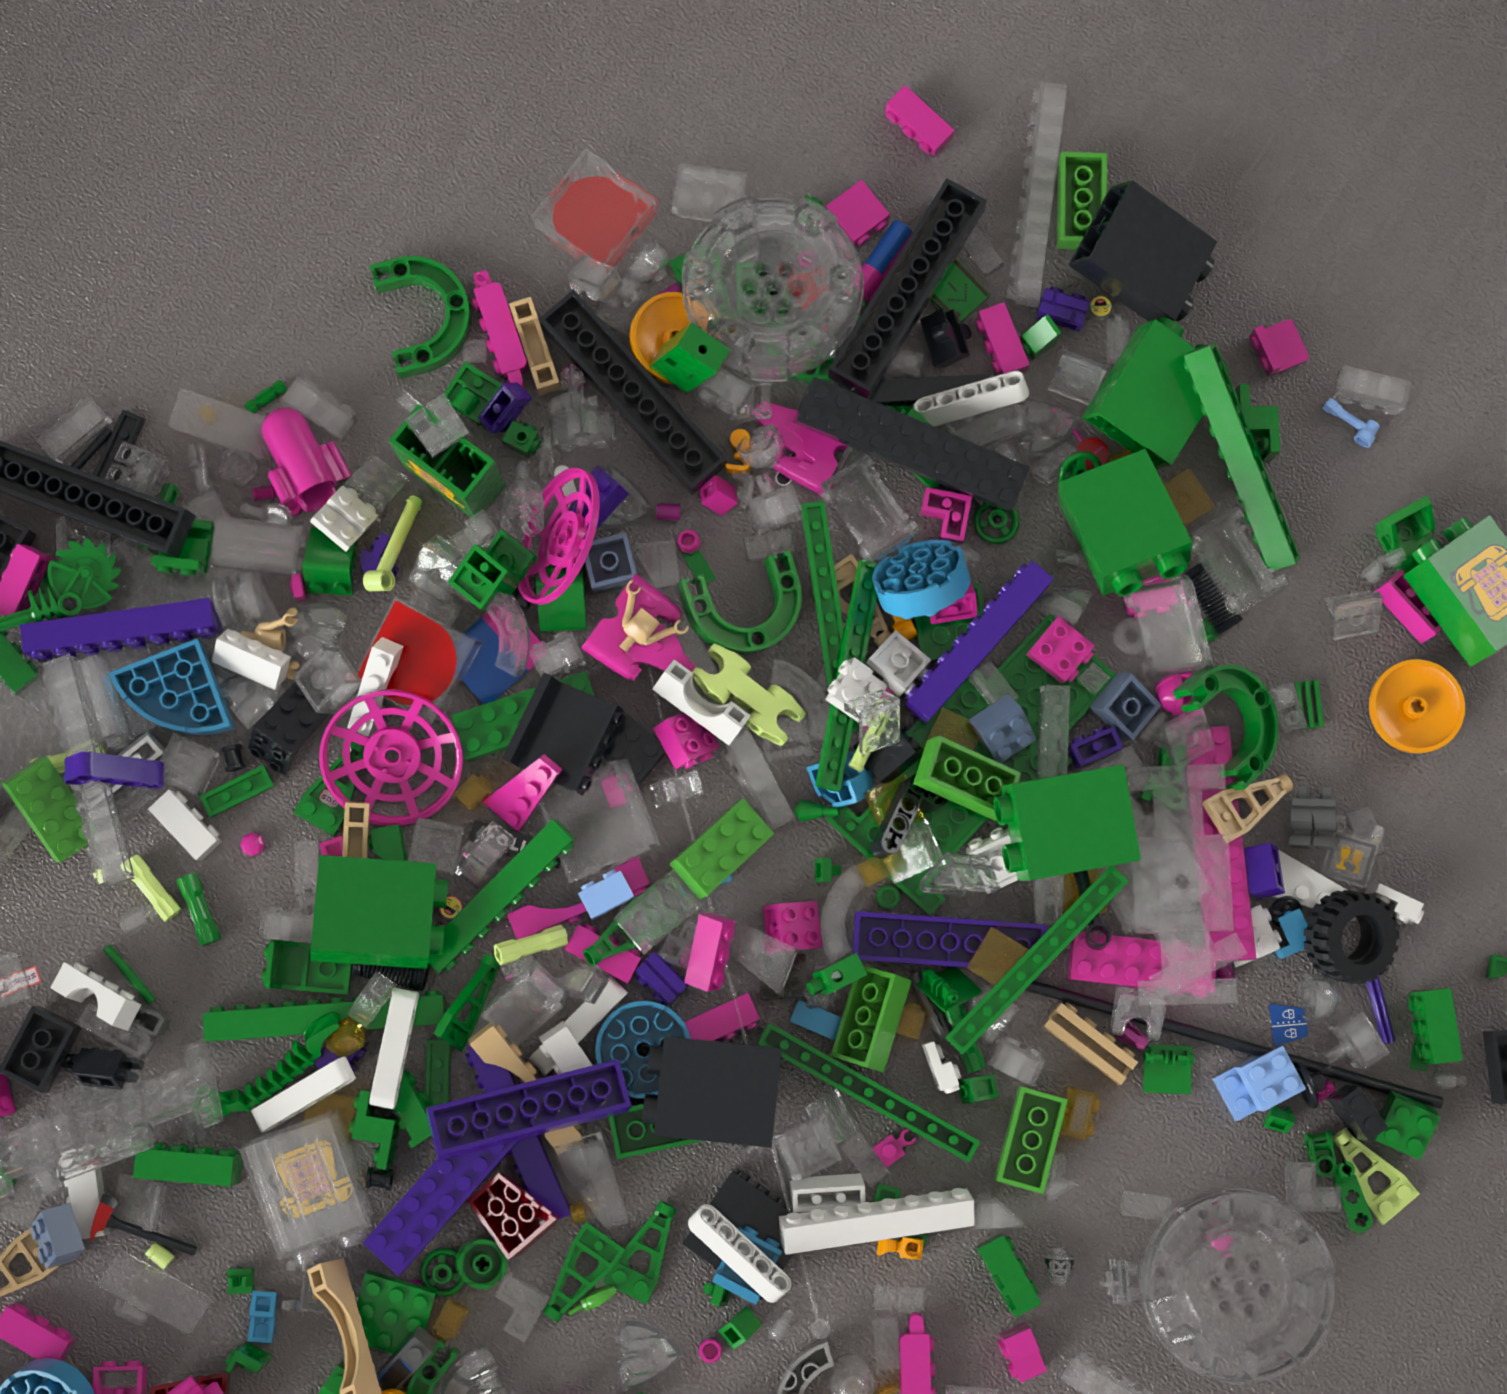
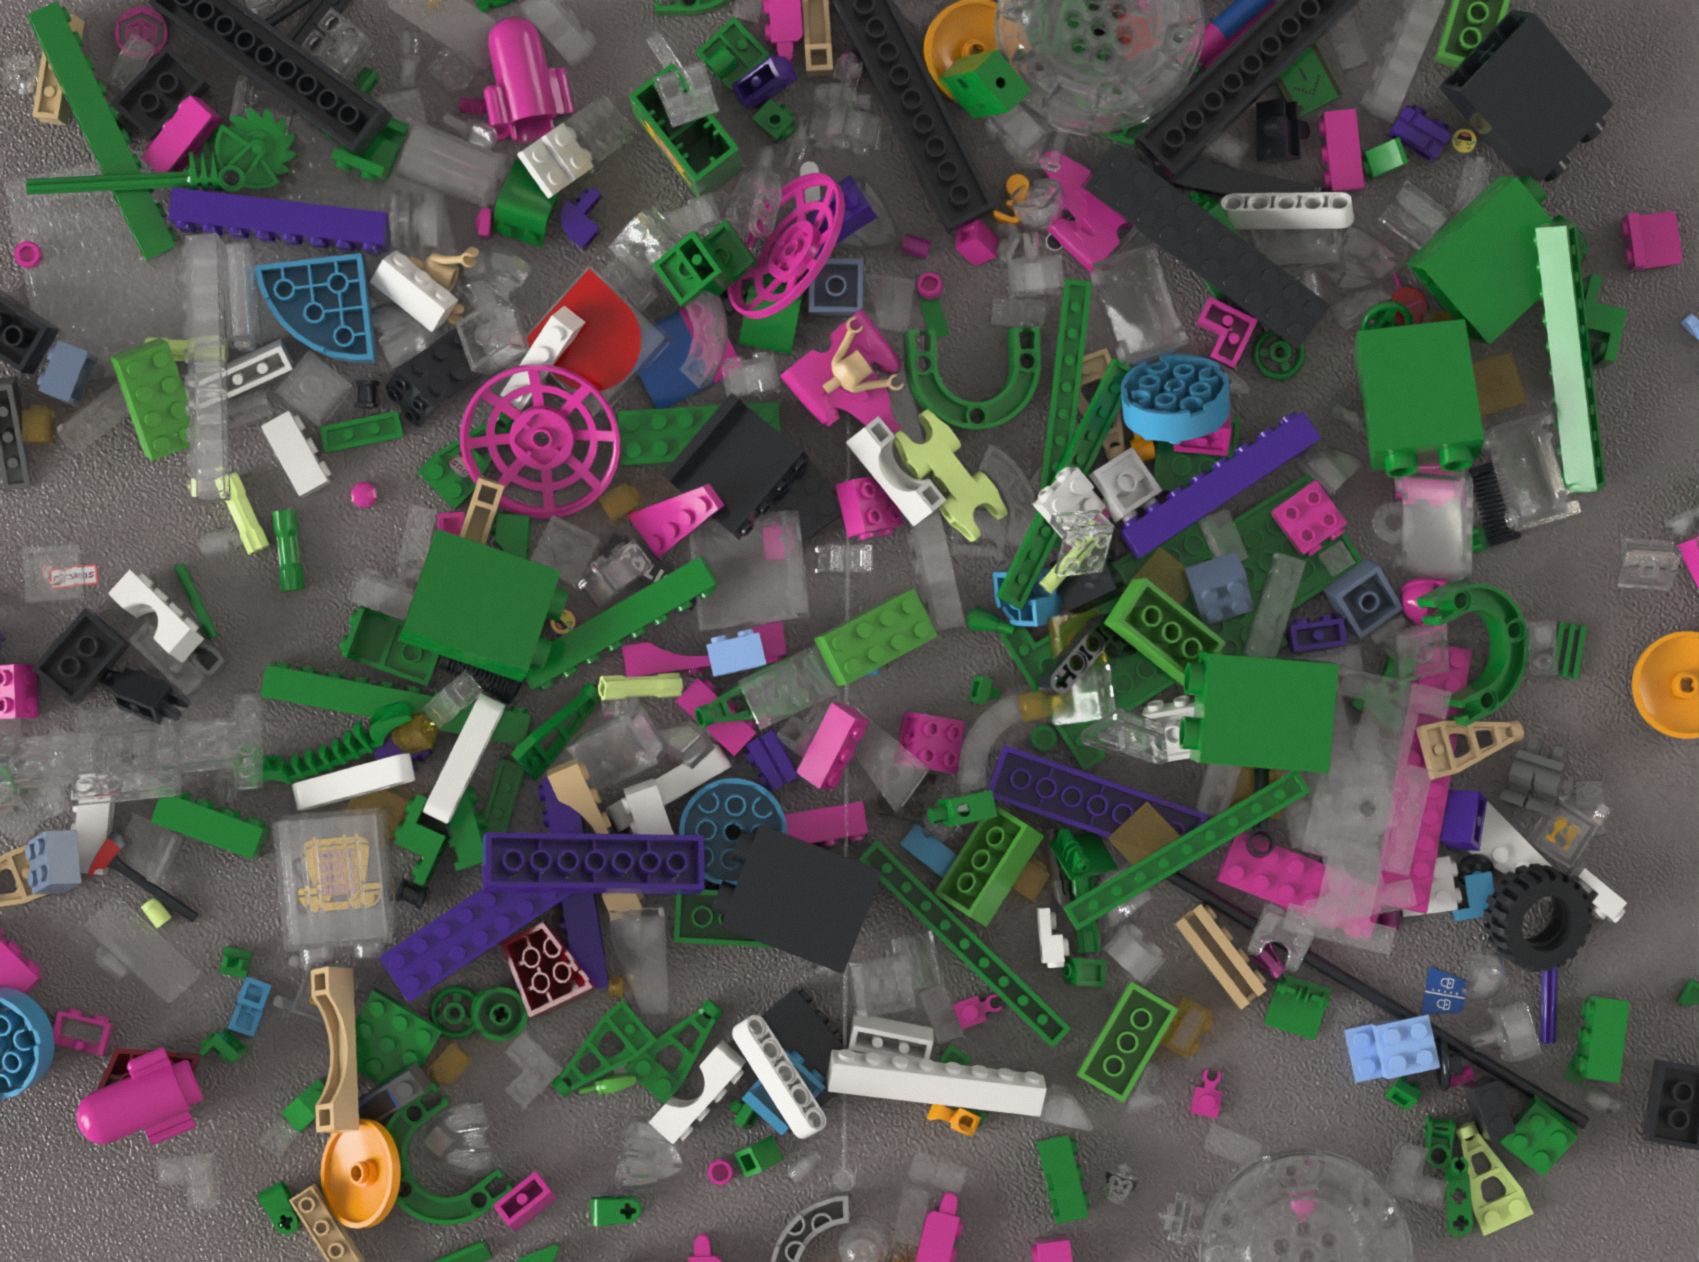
camera: 20 degrees right, 5 degrees up
dark purple beam [64,752,164,789] -> none
yellowish green piece [363,496,422,592] -> none
none -> white arch [649,1040,747,1144]
none -> dark pink plate [1190,1068,1222,1118]

